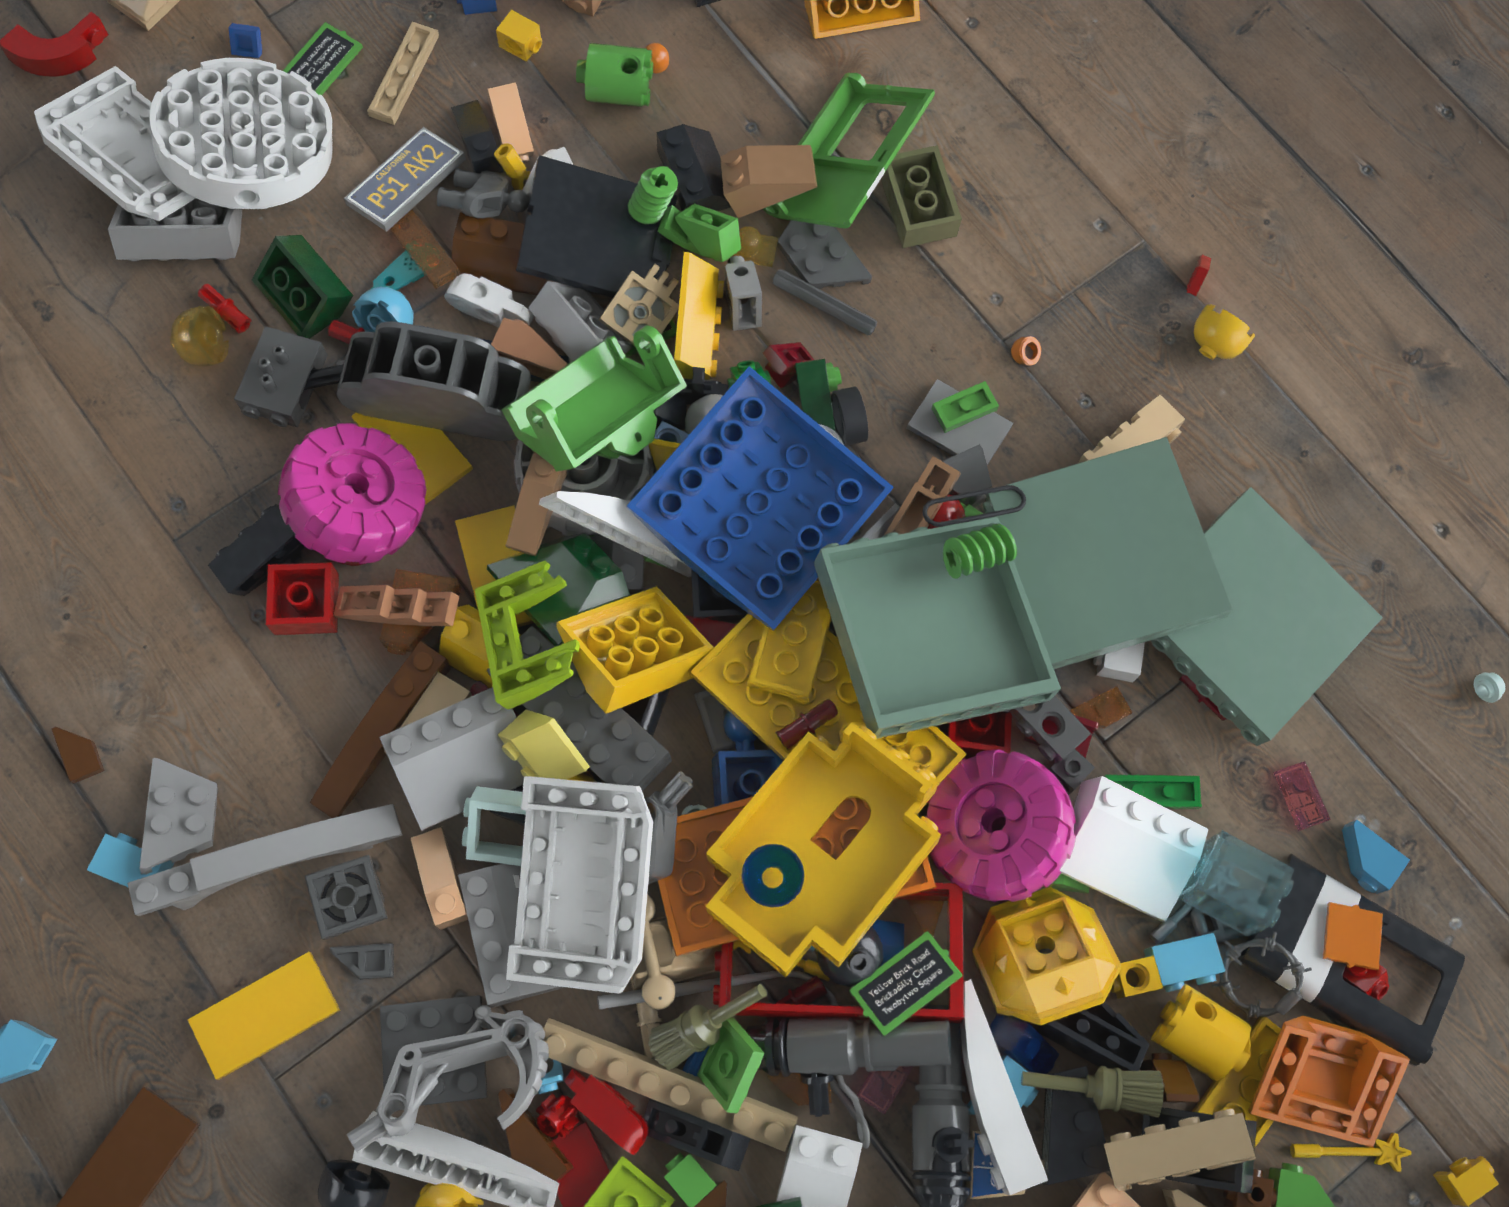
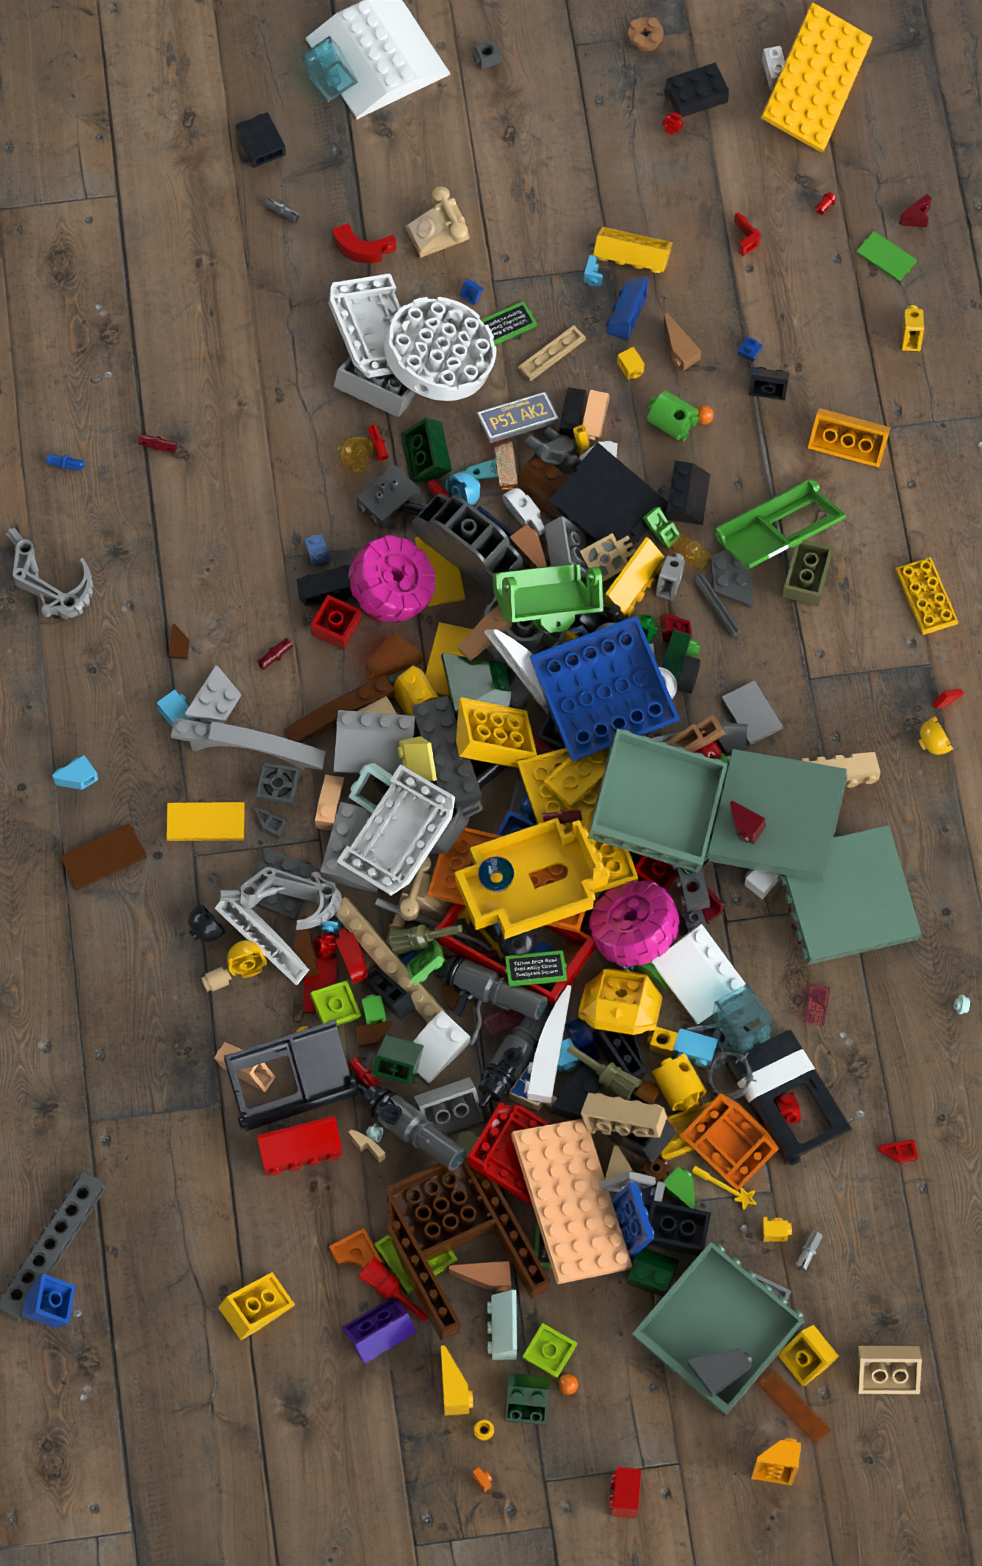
camera: 35 degrees right, 5 degrees down
nougat slope [333,585,459,626] -> none
lime wedge [475,560,580,710] -> none
bright green piece [628,166,678,224] -> none
bright green slope [675,203,741,262] -> none
medium nougat slope [720,145,817,218] -> none
black piece [922,485,1026,527] -> none
bright green plate [931,381,999,433] -> none
bright green piece [943,523,1017,579] -> none
orange piece [1011,336,1041,366] -> none
clear orange tile [1069,686,1133,729] -> none
green plate [1104,775,1202,809] -> none
orange piece [1323,902,1383,970] -> none
dark azure slope [1342,820,1410,894] -> none
none -> dark red pin [257,638,293,670]
none -> medium blue bracket [304,534,330,565]
none -> dark red slope [730,800,766,844]
none -> yellow tile [895,557,958,635]

